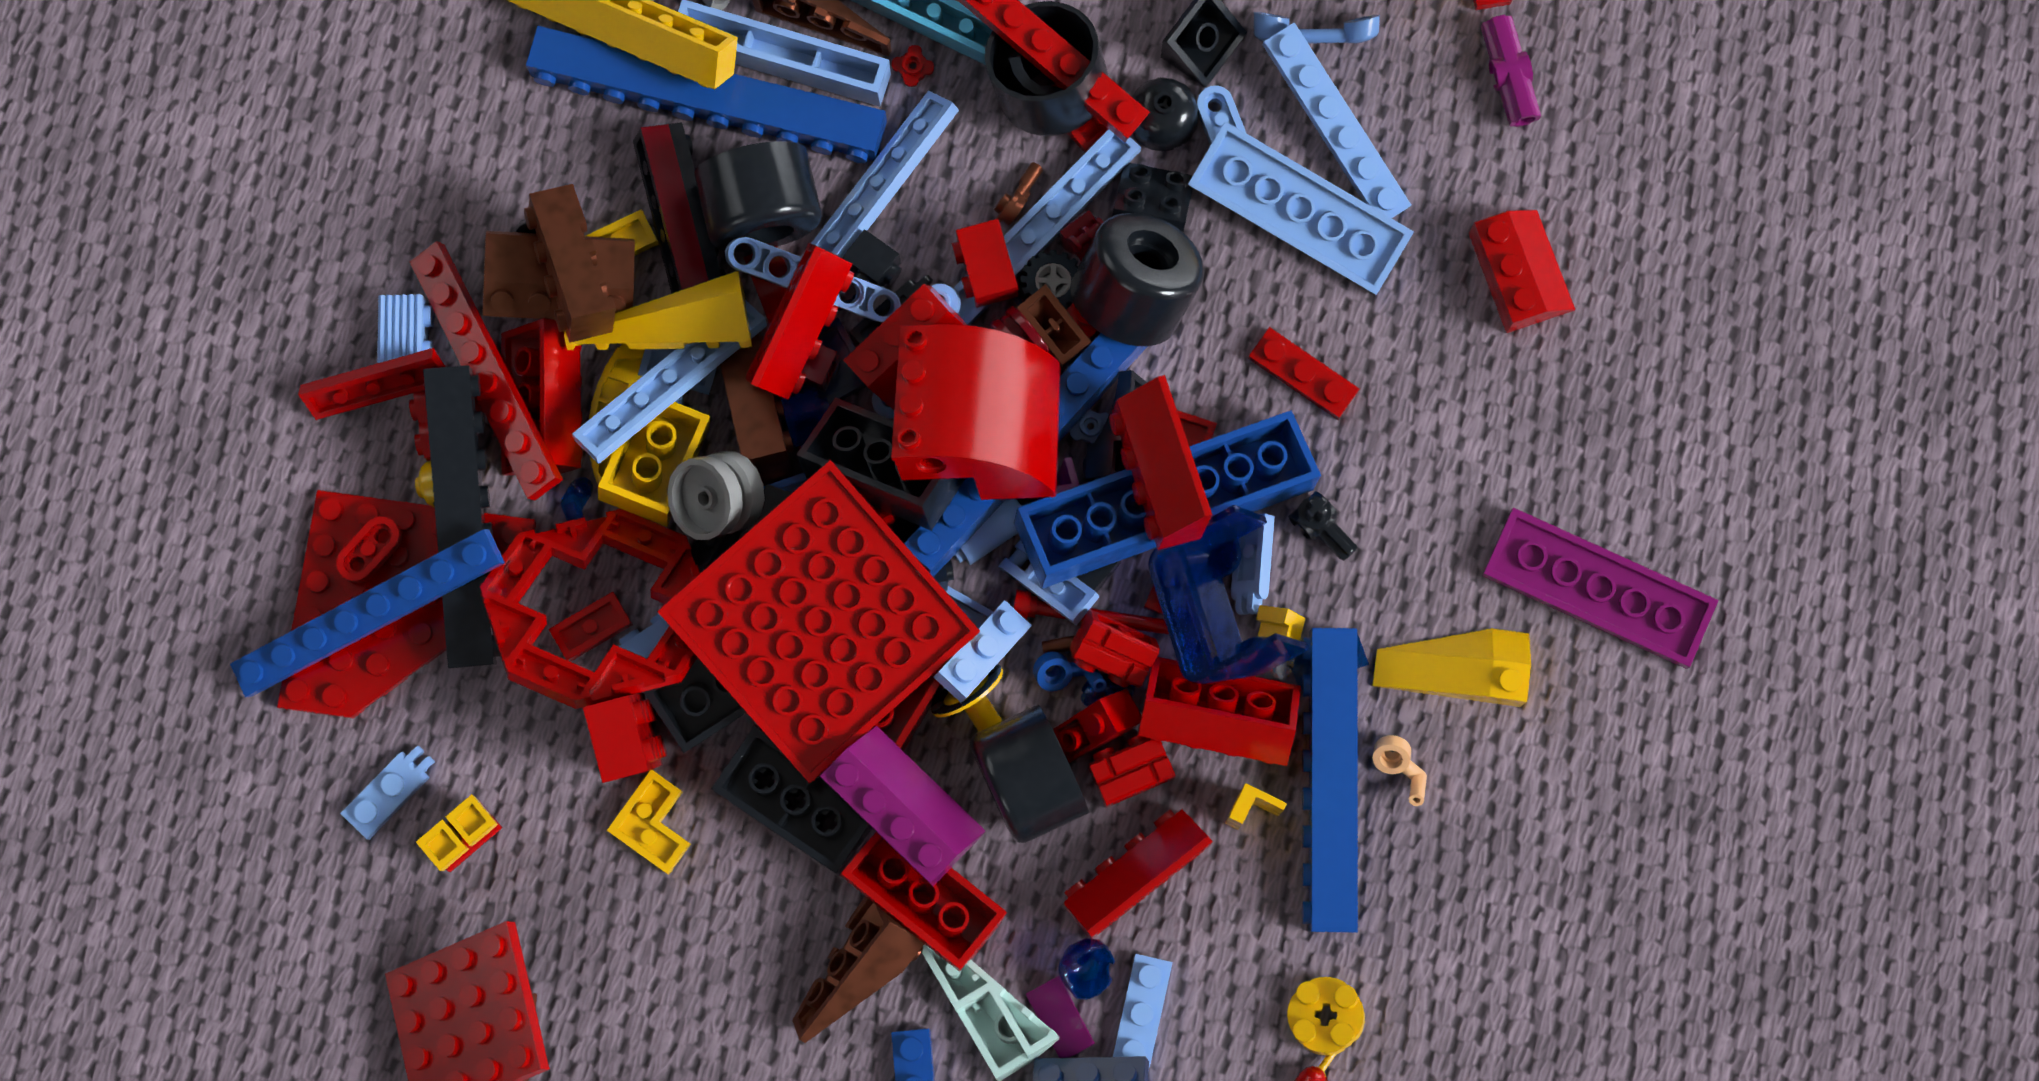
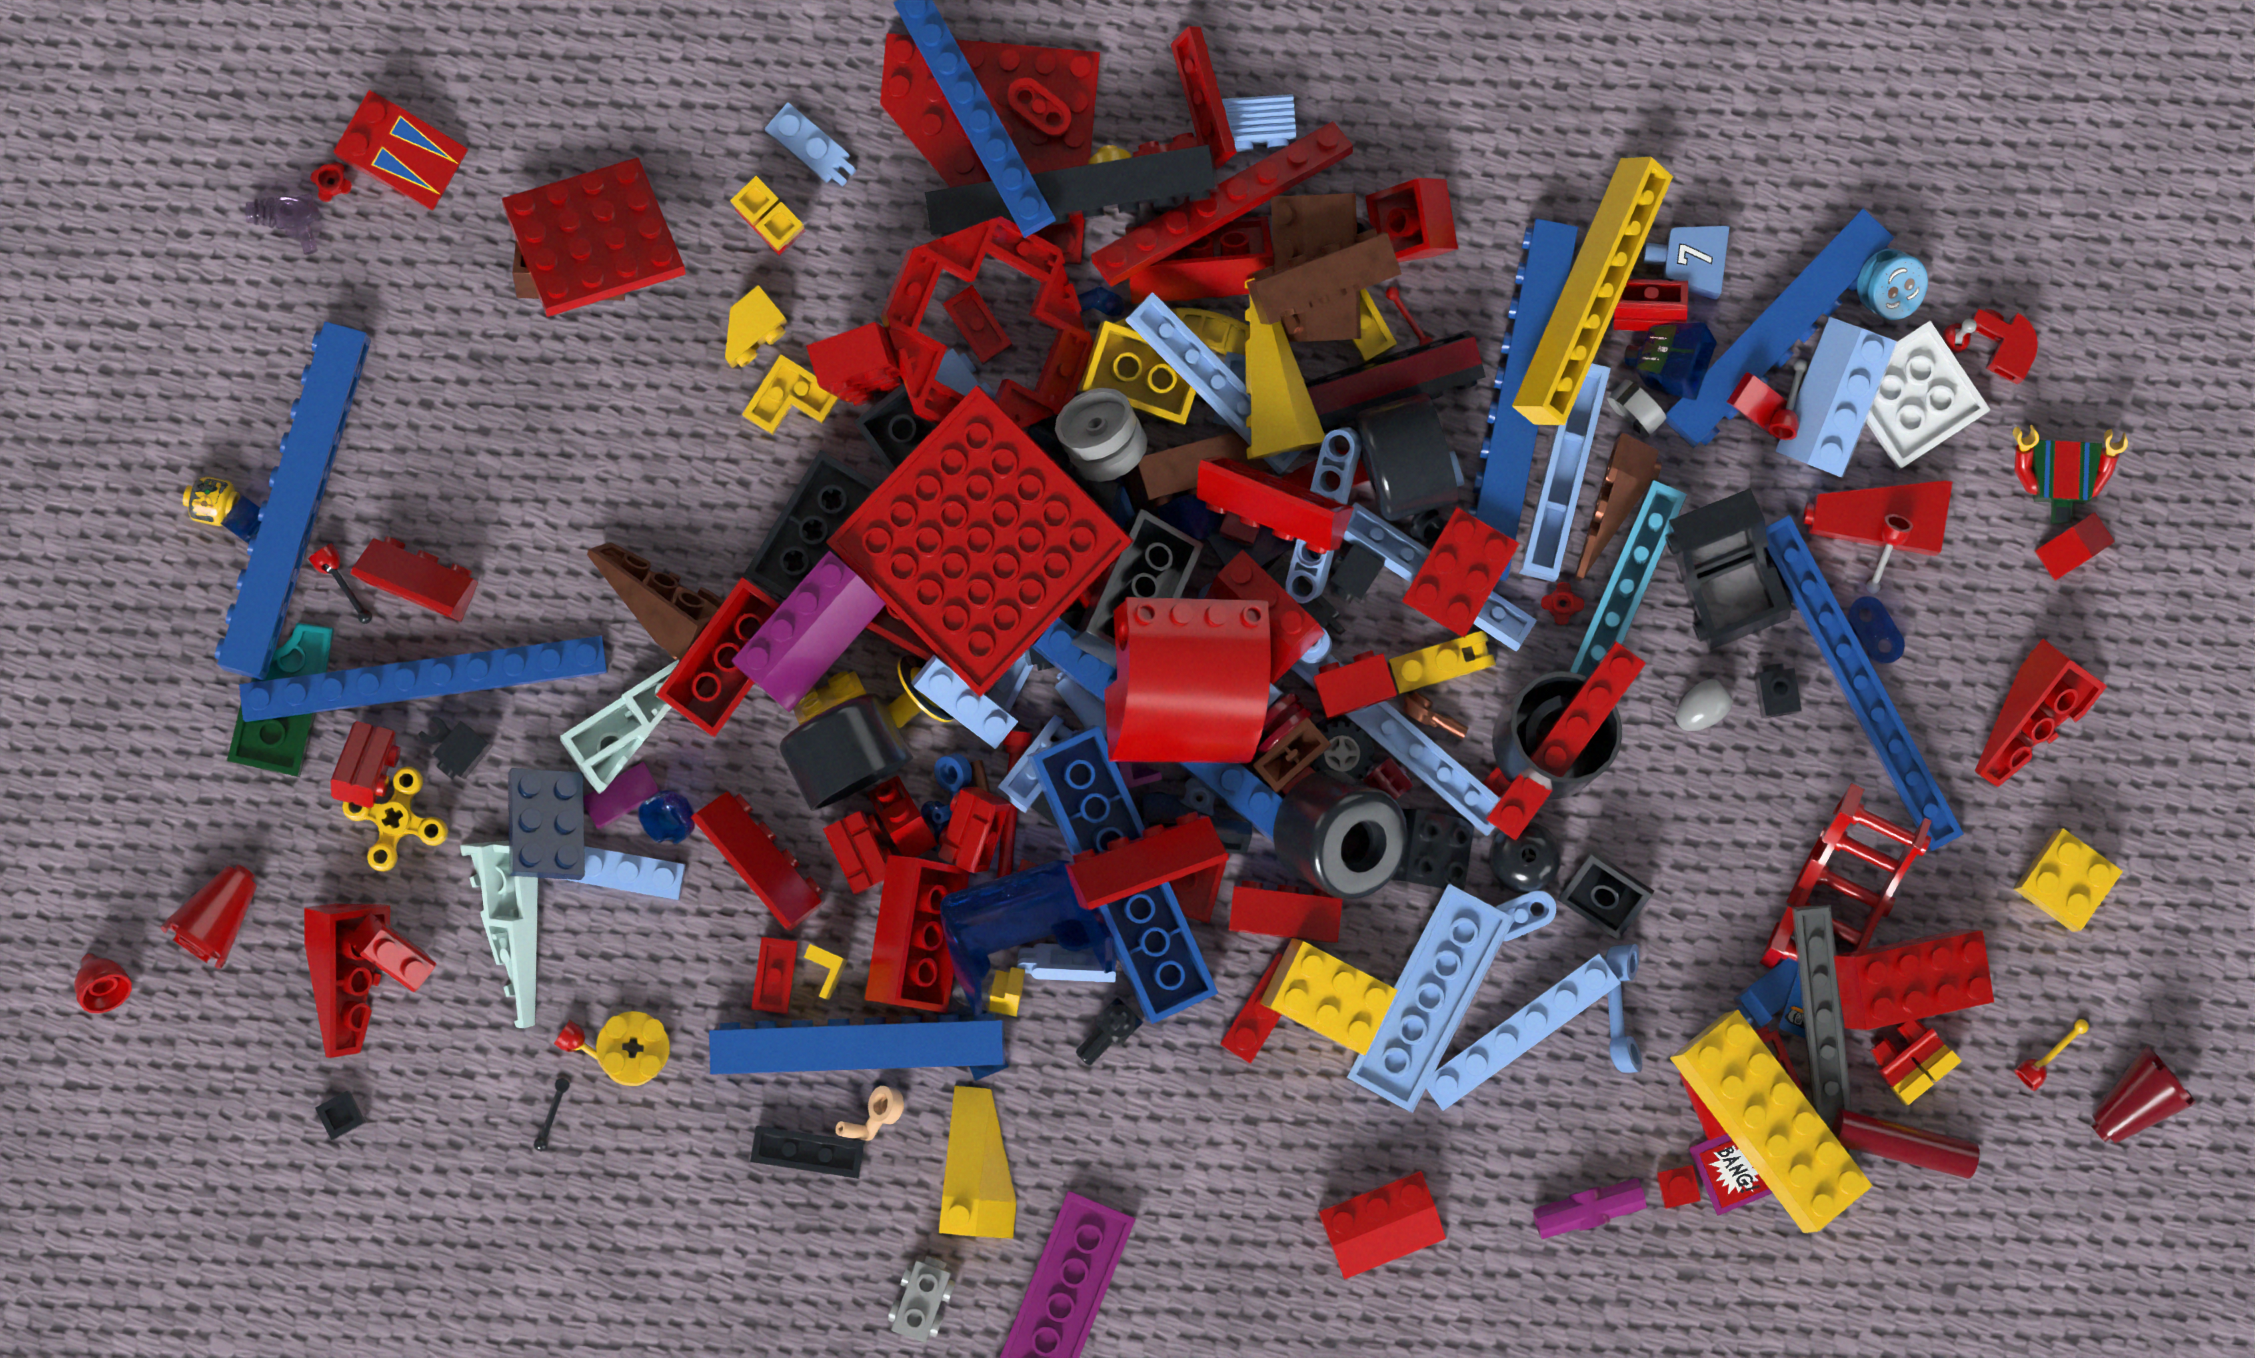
camera: 85 degrees right, 5 degrees up
none -> yellow slope [725,285,788,369]
none -> black plate [750,1126,865,1179]
none -> red plate [751,937,799,1014]
none -> yellow hinge [793,671,867,725]
none -> light grey brick [888,1255,956,1343]
none -> red brick [1228,880,1343,943]
none -> yellow brick [1260,938,1398,1055]
none -> red slope [1365,178,1458,263]
none -> red hinge [1385,287,1433,345]
none -> yellow plate [1388,630,1496,695]
none -> red plate [1401,507,1520,638]
none -> black plate [1410,509,1444,543]

